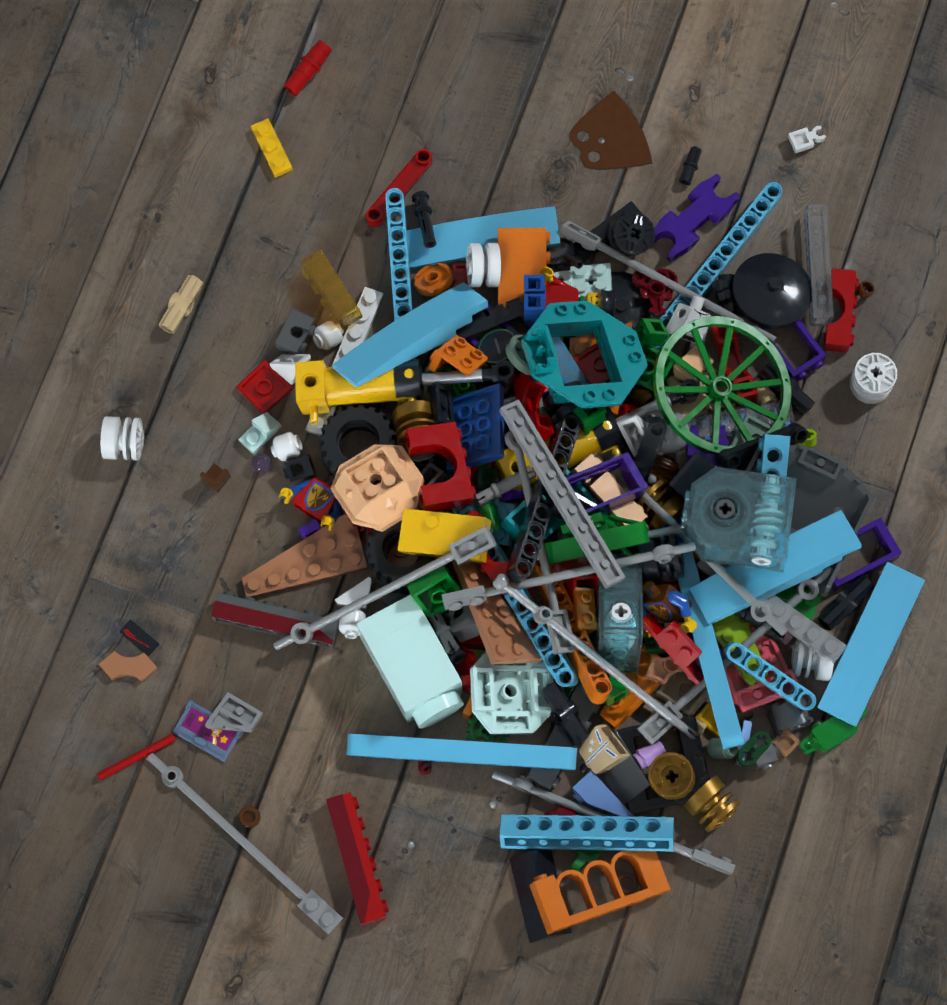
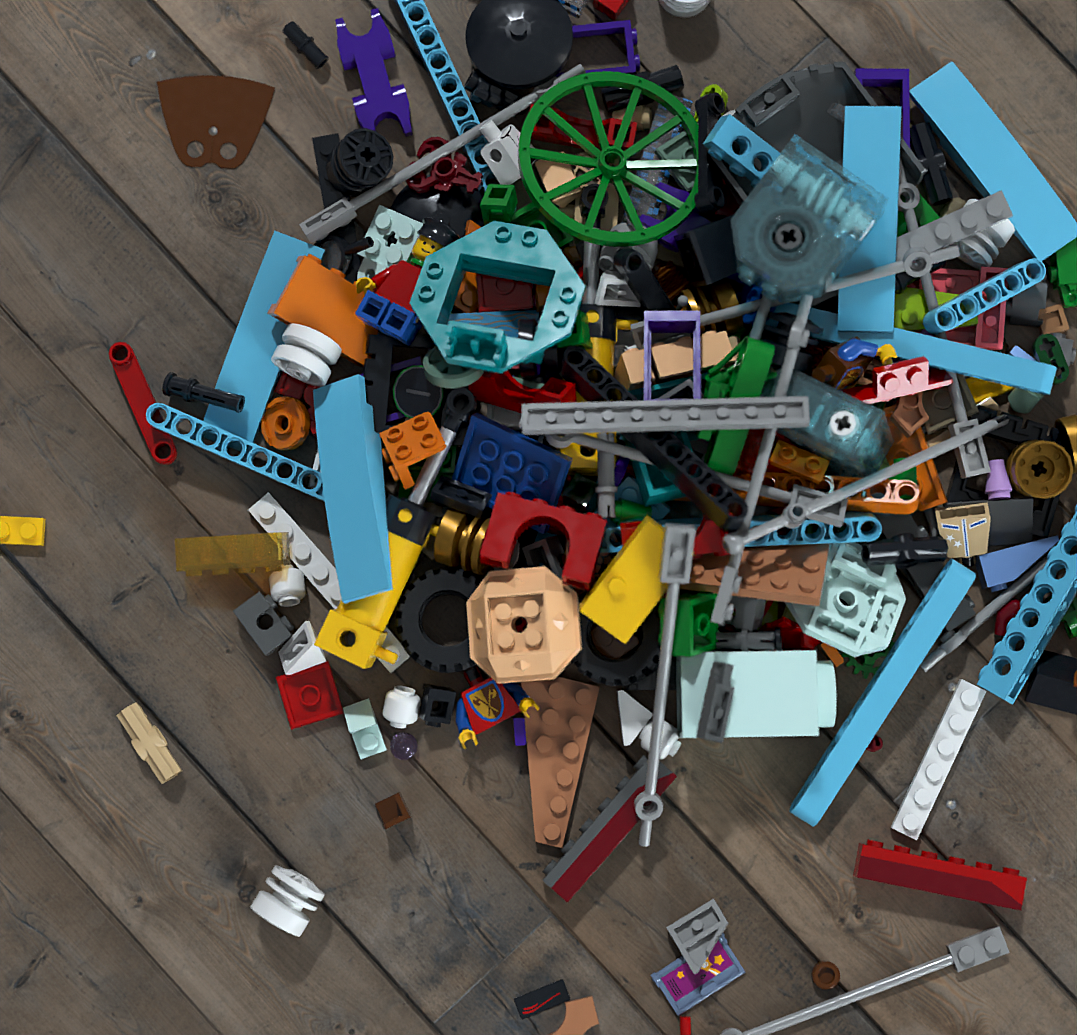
camera: 65 degrees left, 10 degrees up
none -> dark grey hinge [696,661,735,743]
none -> white plate [890,679,986,840]

